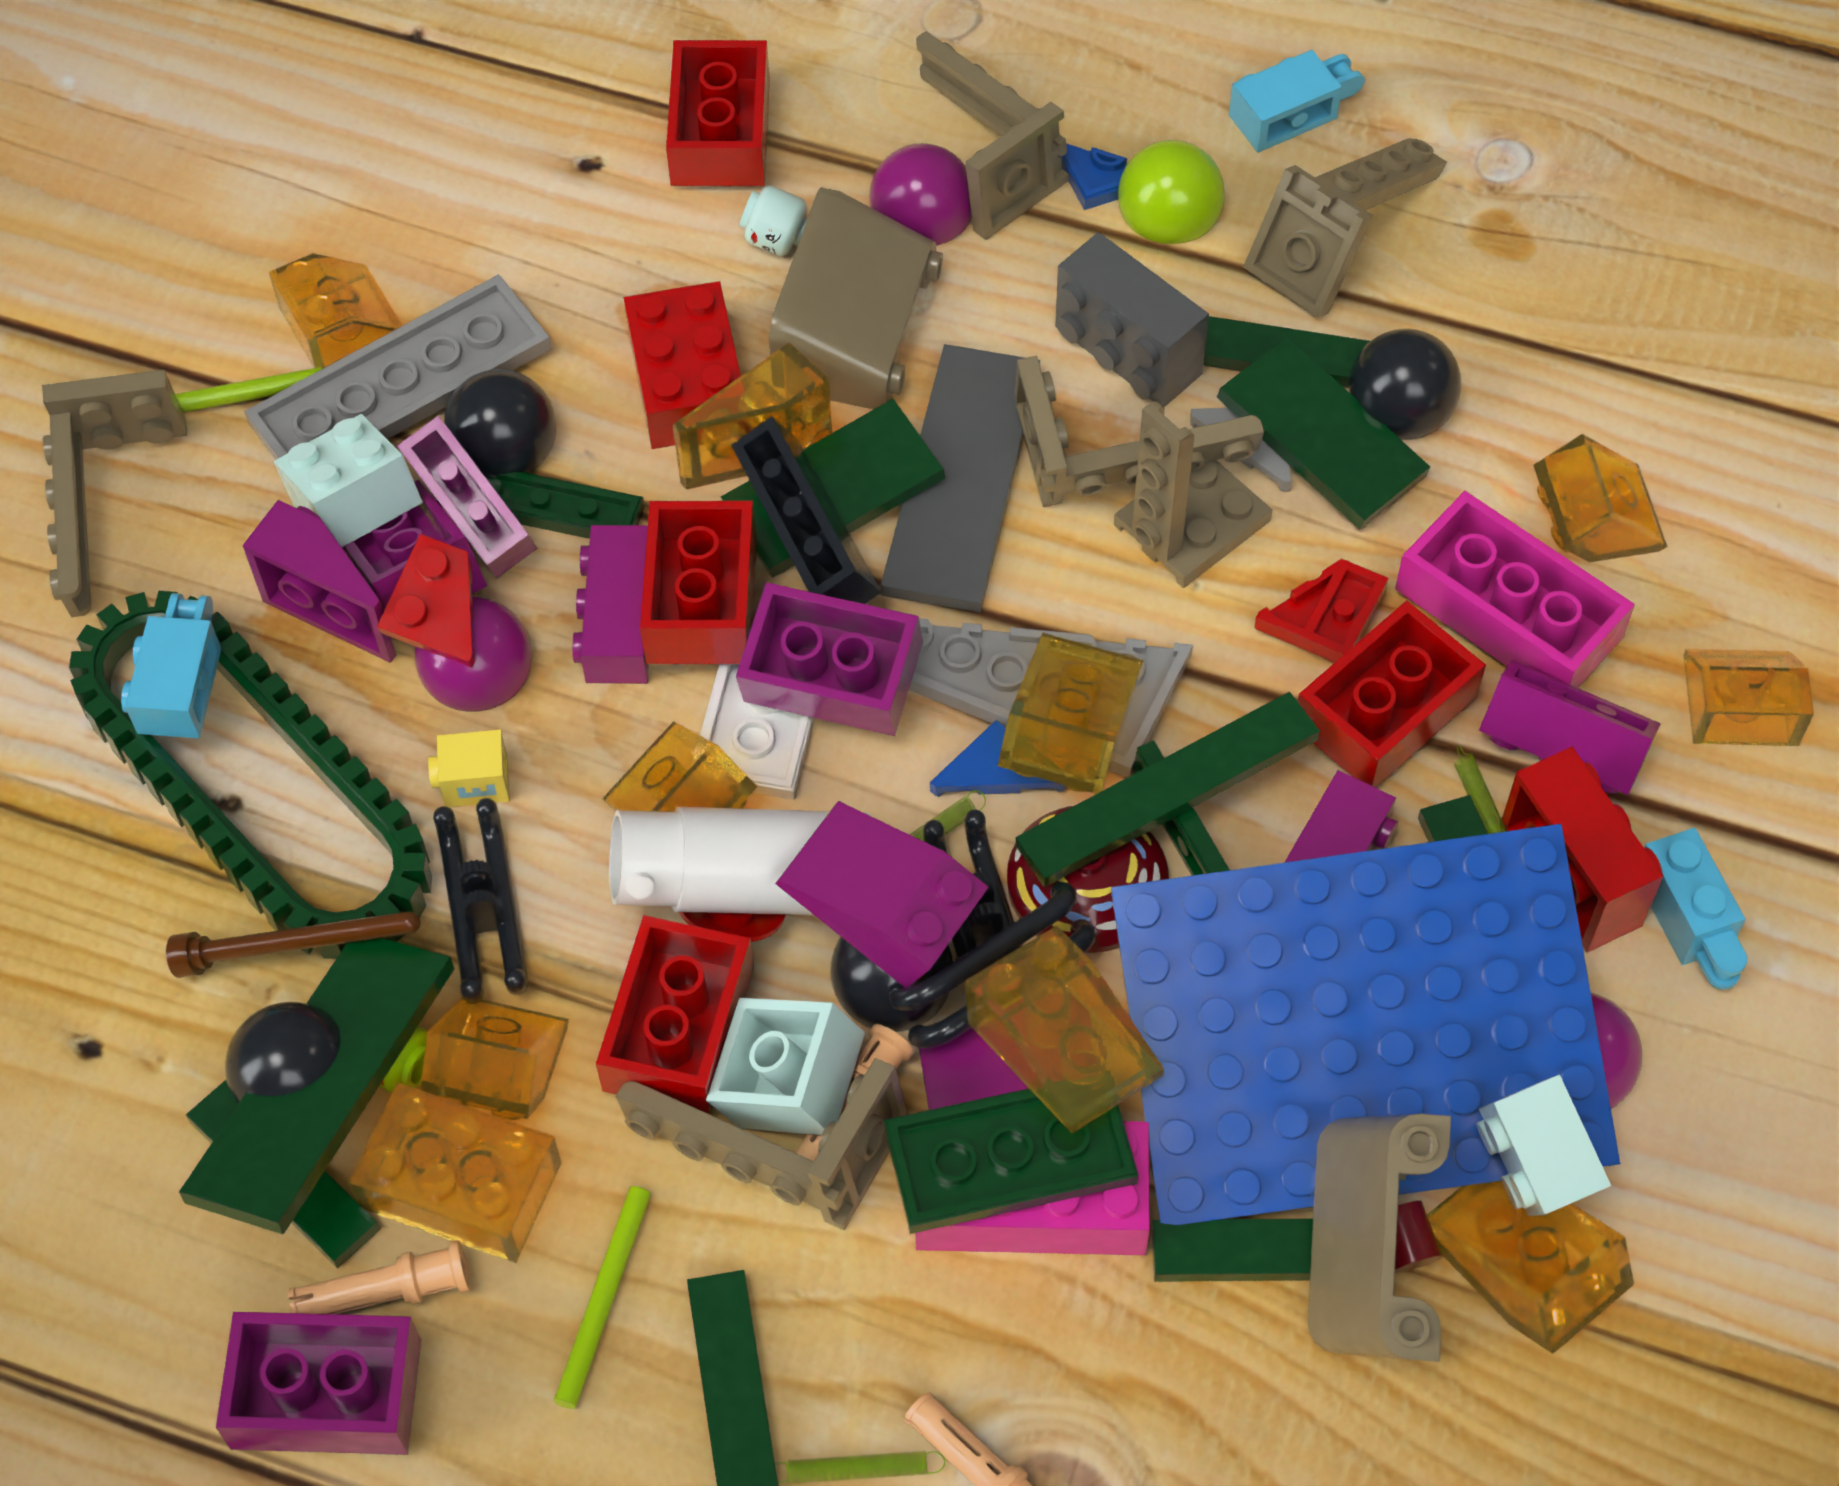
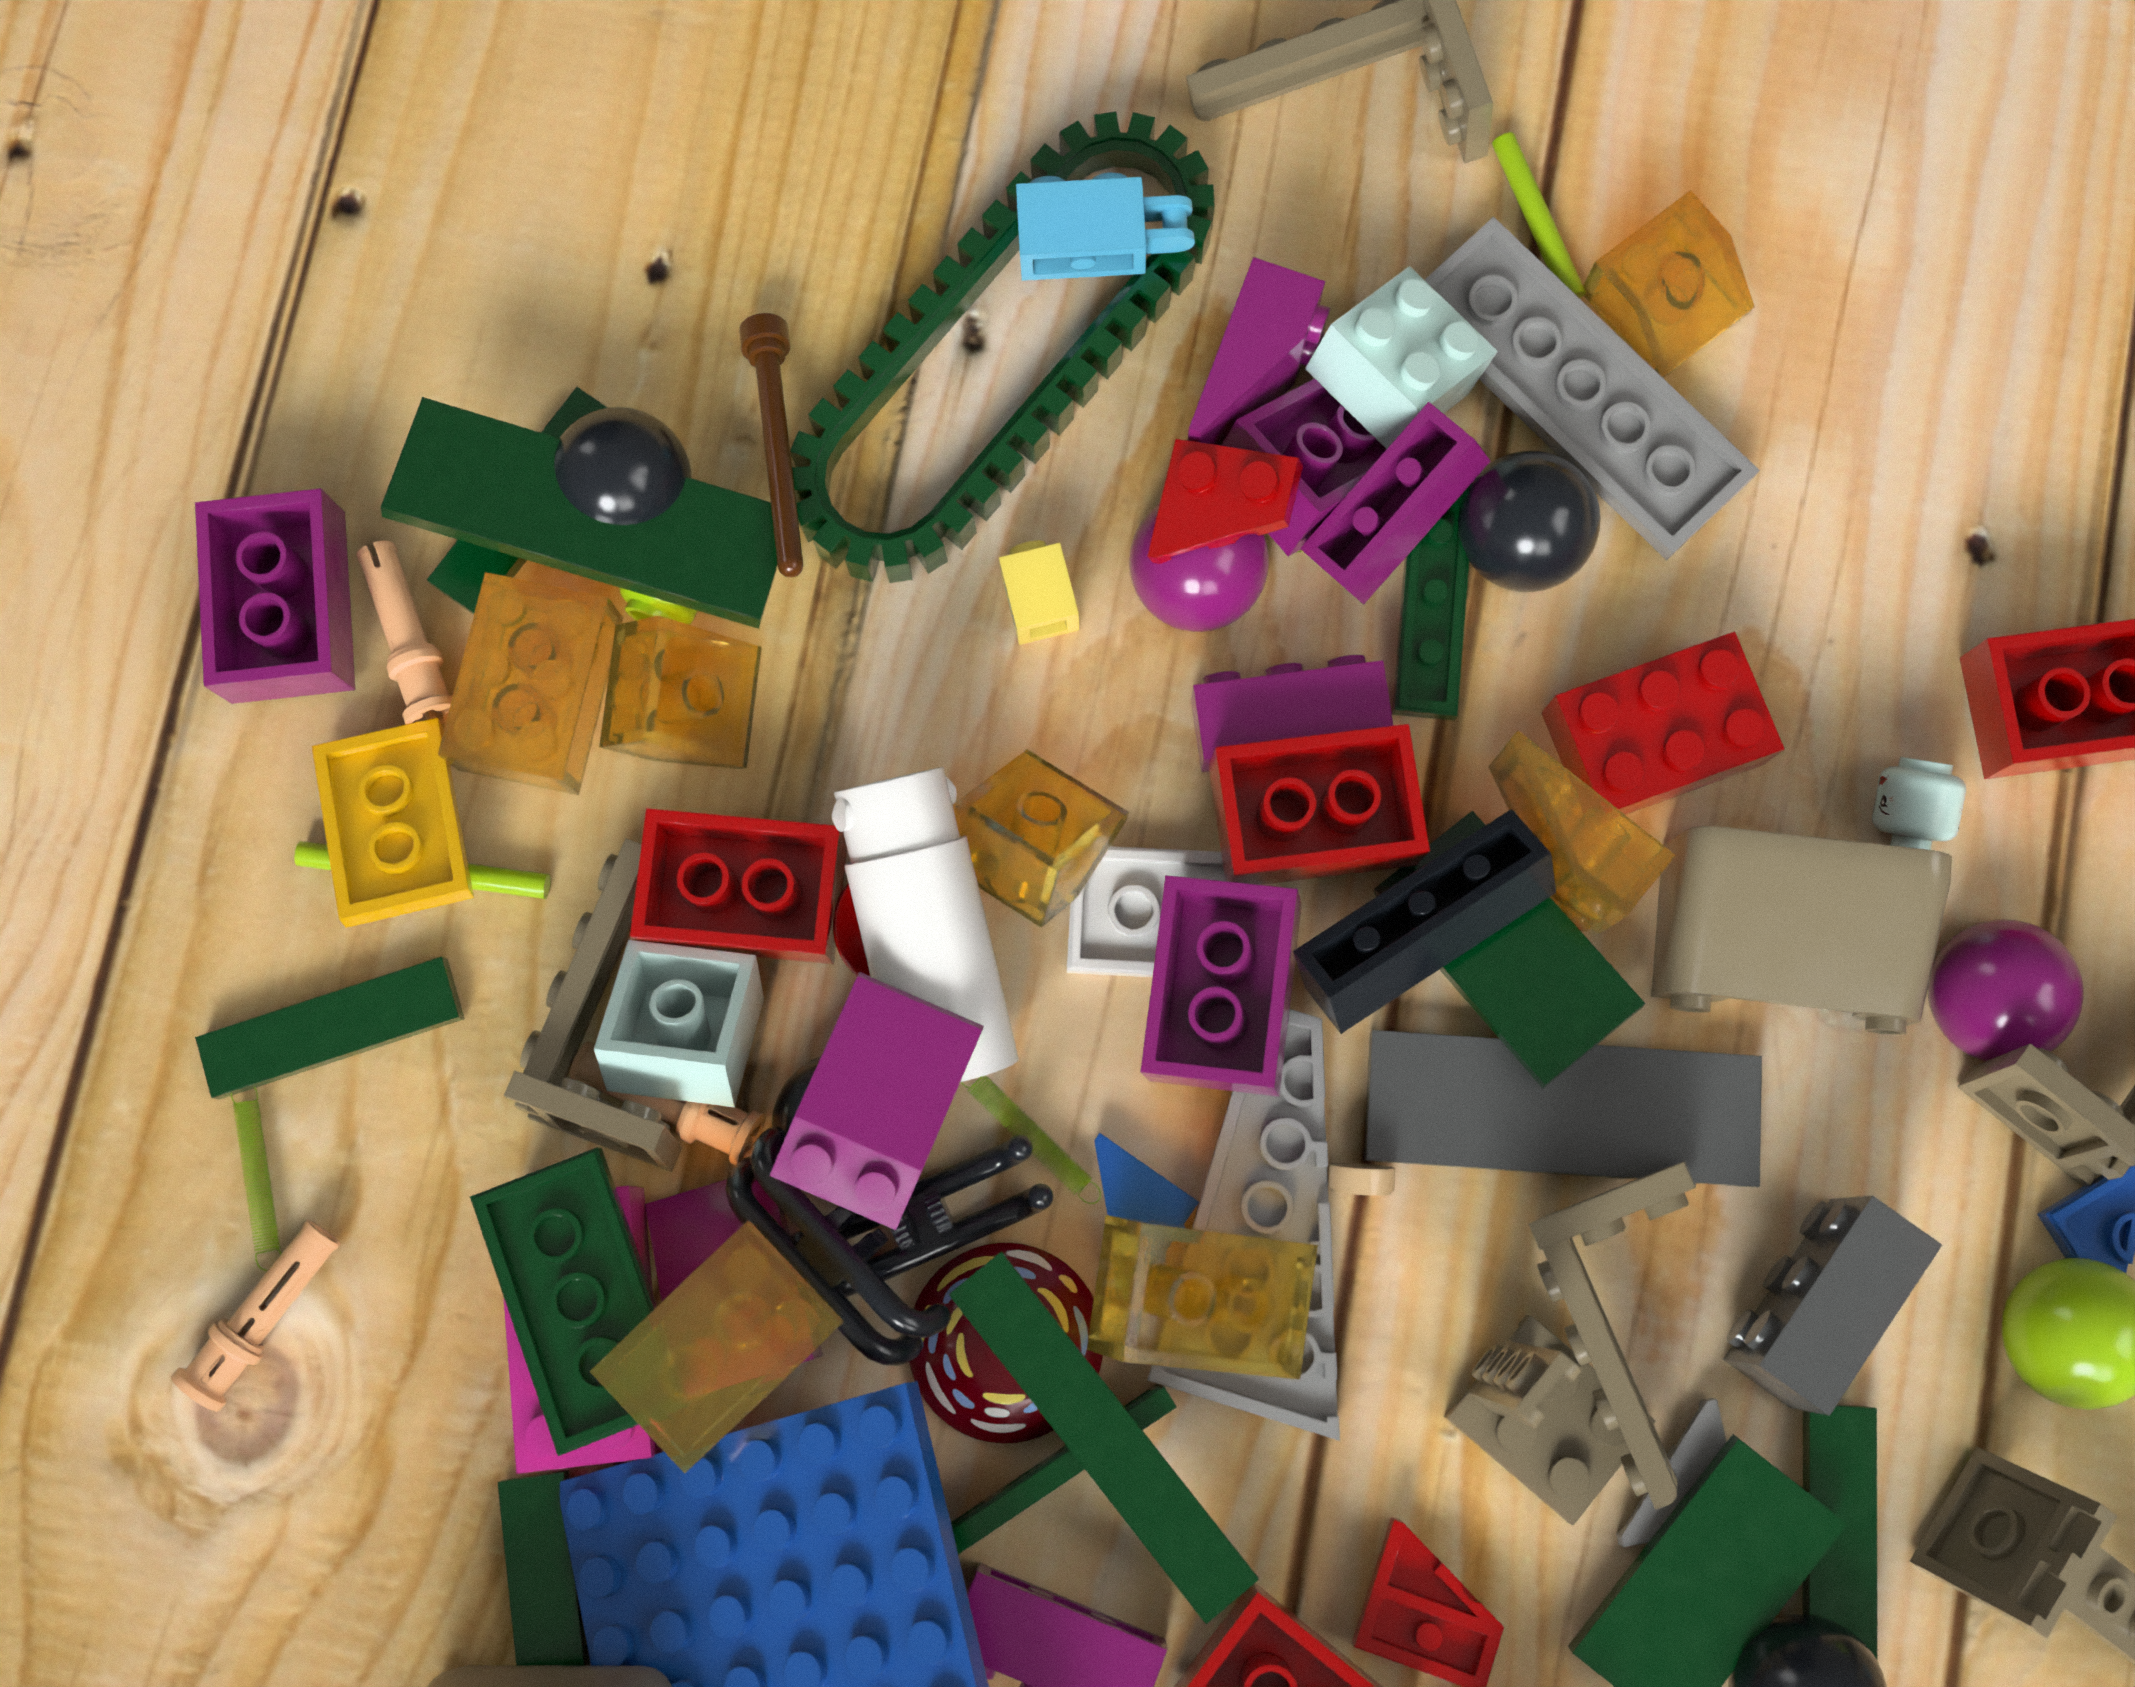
camera: 85 degrees right, 20 degrees up
black piece [433,798,528,1004] -> none
none -> yellow plate [312,718,474,928]
none -> tan tile [1329,1163,1395,1196]

